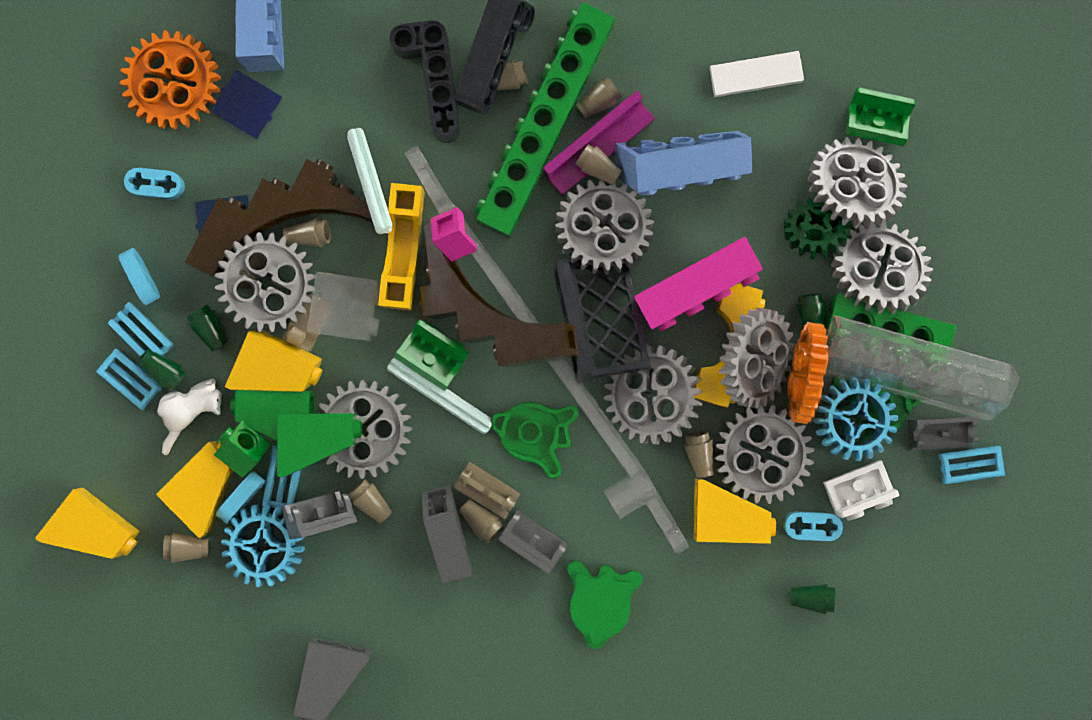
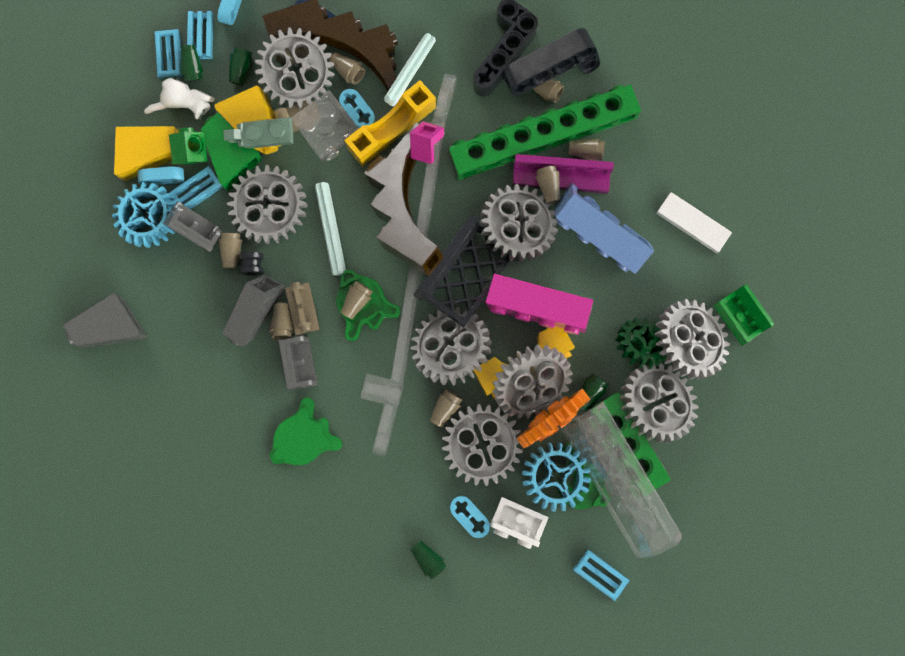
camera: 50 degrees right, 5 degrees down
yellow slope [35,488,140,559] -> none
dark tan cone [163,532,209,563] -> none
green slope [277,413,362,477] -> none
green bracket [394,319,469,391] -> none
yellow slope [693,478,776,544] -> none
dark grey hinge [908,416,979,451] -> none
none -> sand green hinge [223,117,294,149]
none -> black wheel [239,252,264,276]
none -> medium azure beam [339,89,375,129]
none -> dark tan cone [340,281,373,320]

